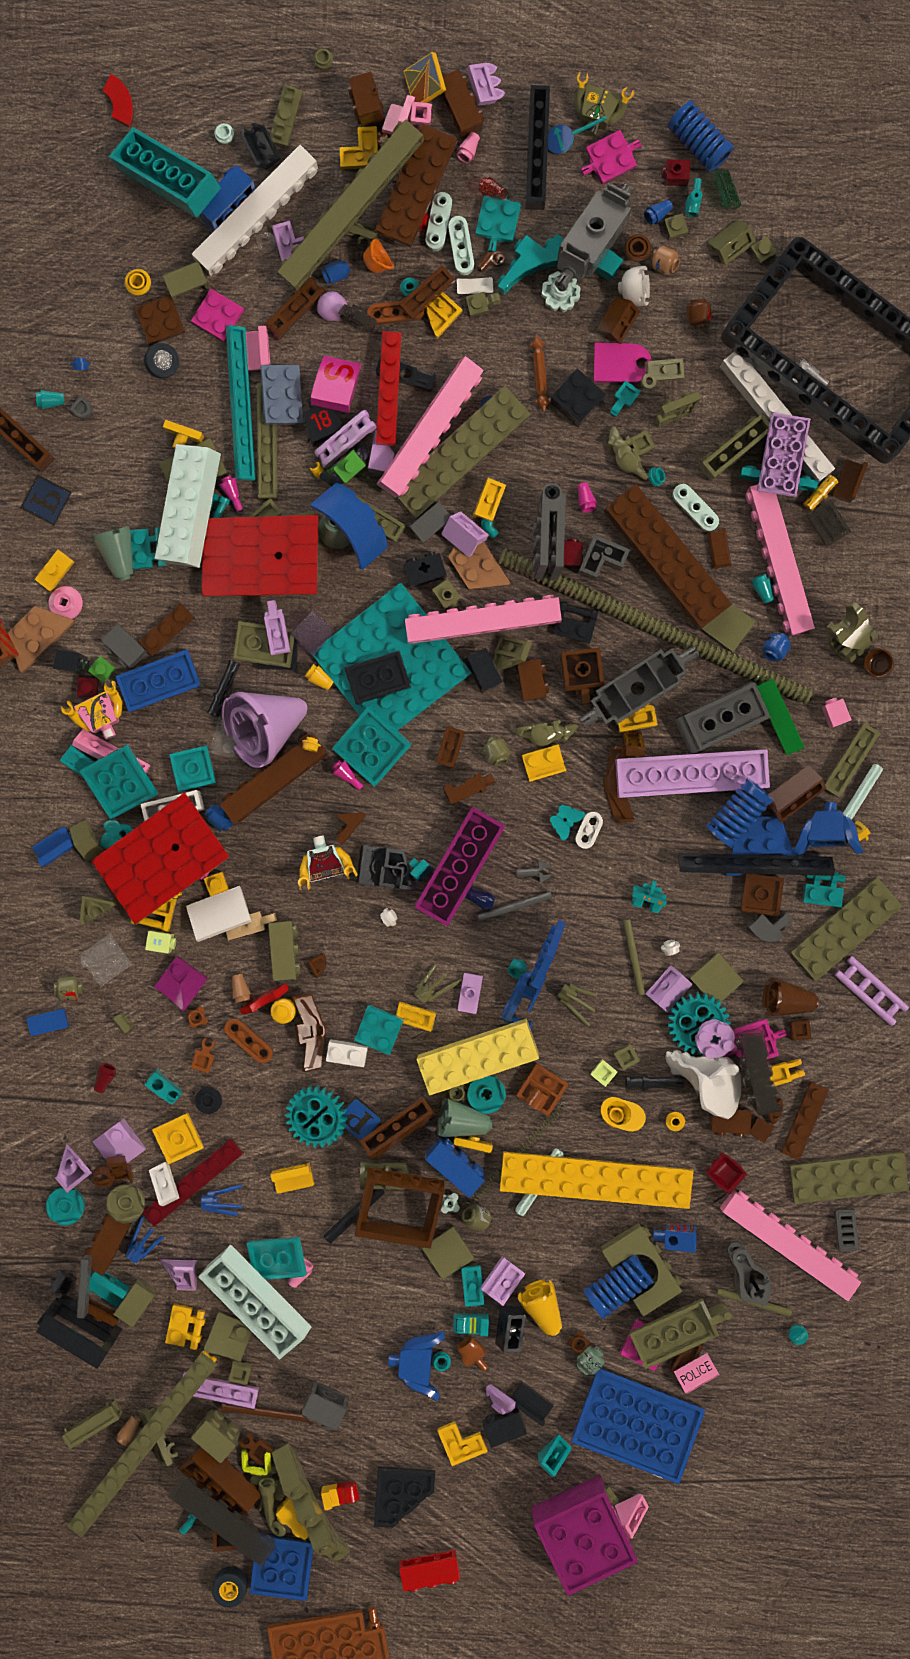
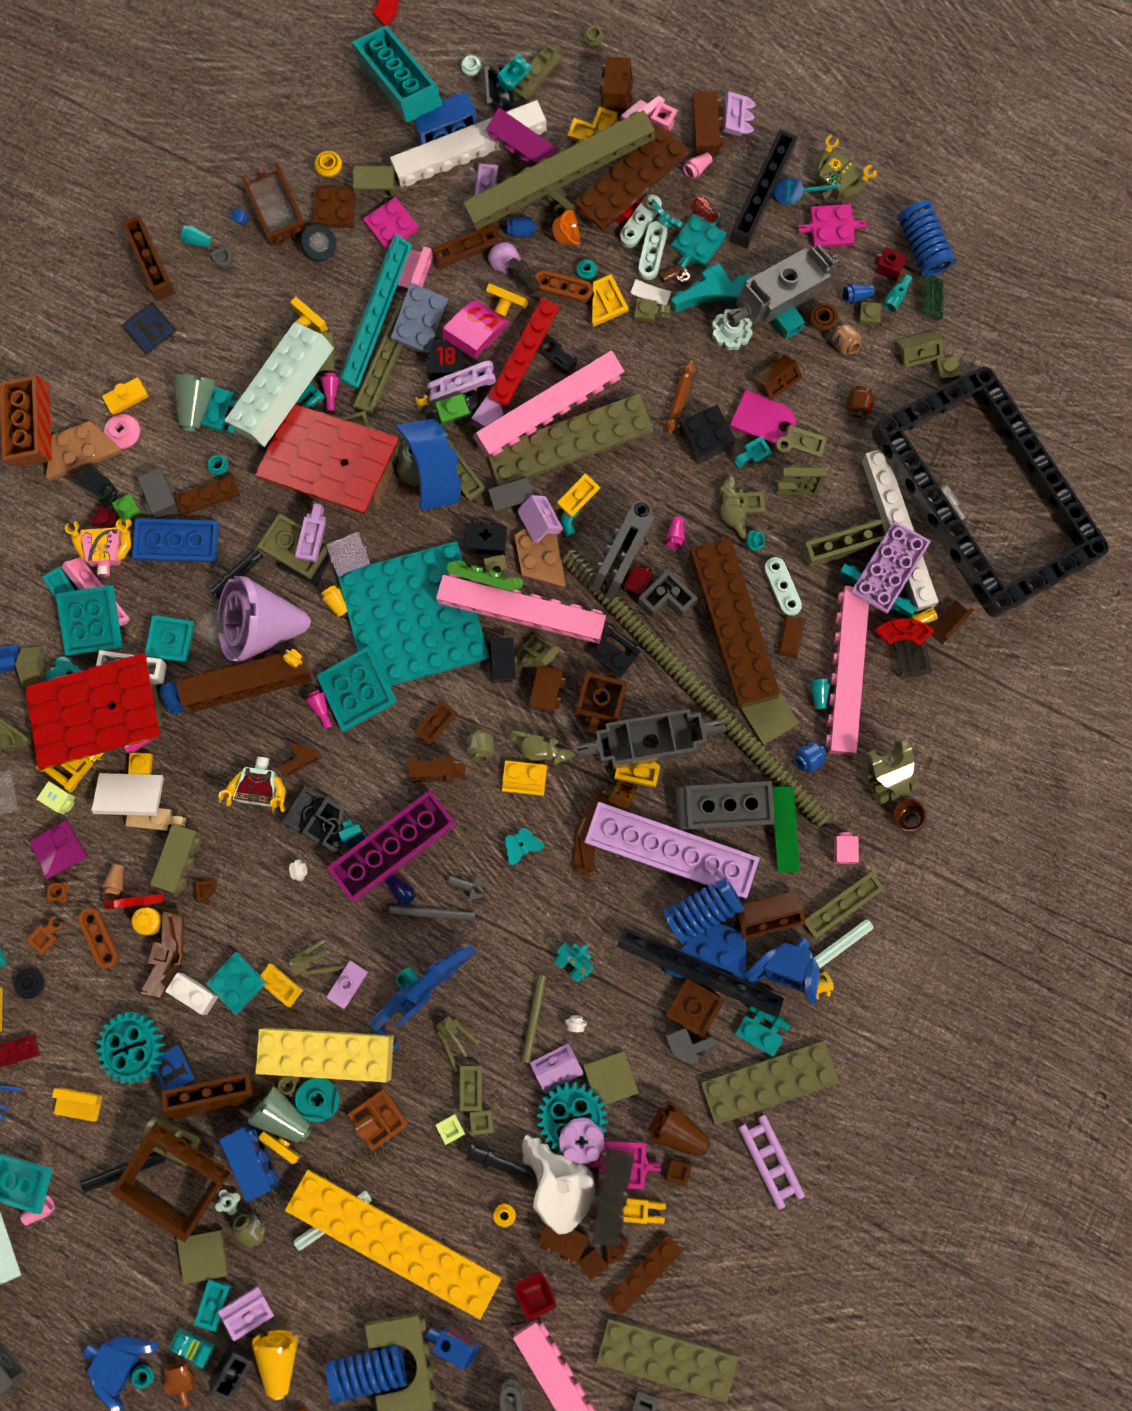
camera: 25 degrees right, 10 degrees down
black tile [345,650,411,705] -> none
reddish brown plate [399,265,455,320] -> none
tile [404,52,446,103] -> none
white plate [575,812,603,849] -> none
yellow piece [601,1097,646,1132] -> none
white cylinder [618,266,650,307] -> none
none -> teal plate [207,455,228,475]
none -> door [241,162,306,247]
none -> bright green plate [447,561,523,591]
none -> olive plate [460,1066,482,1111]
none -> magenta brick [485,107,560,166]
none -> yellow tile [486,283,528,317]
none -> teal hips [496,53,533,91]
none -> teal animal [652,200,683,229]
none -> red tile [874,619,935,646]

